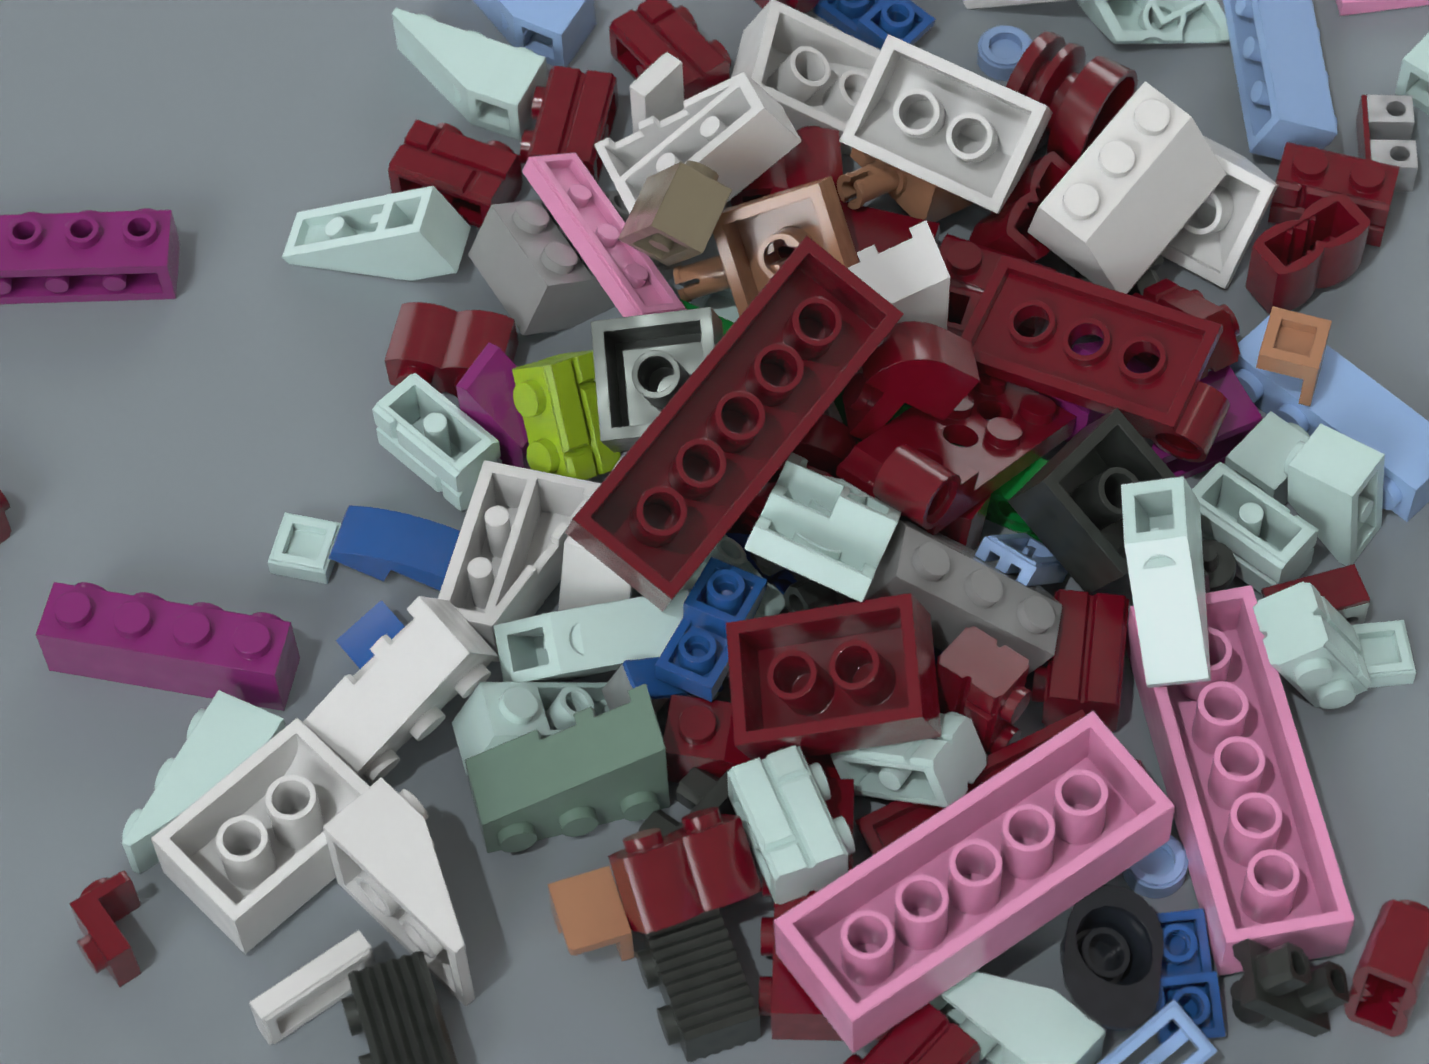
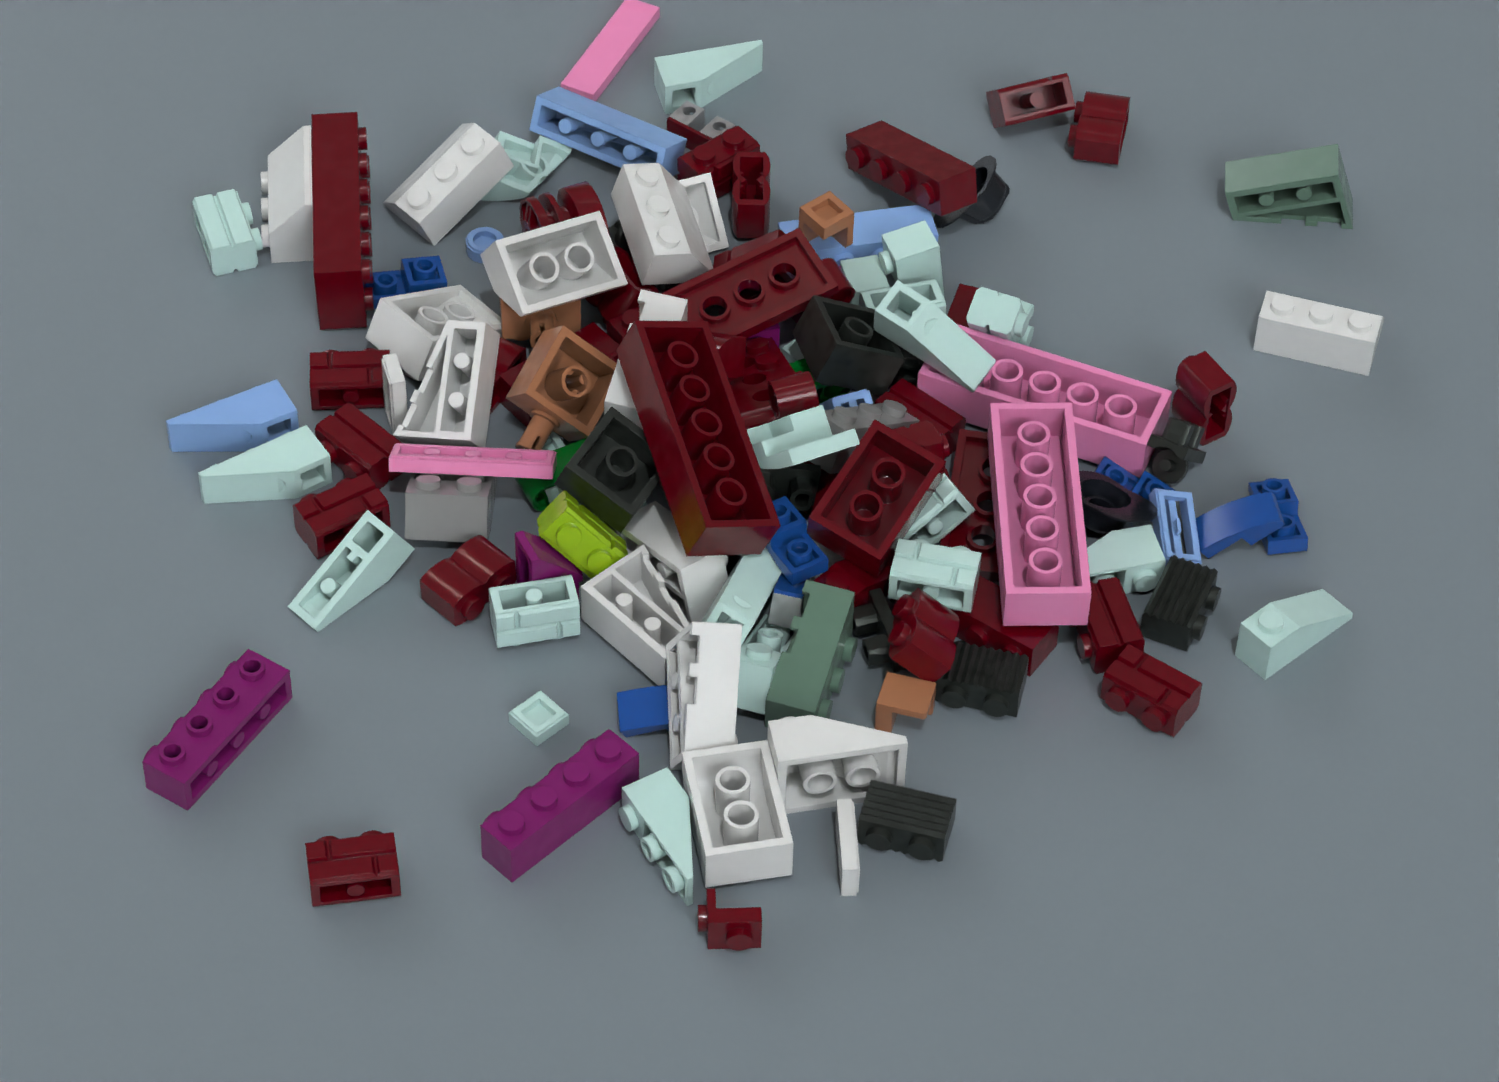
camera: 60 degrees left, 10 degrees down
blue slope [328,505,460,591] -> none
dark tan brick [618,160,732,266] -> none

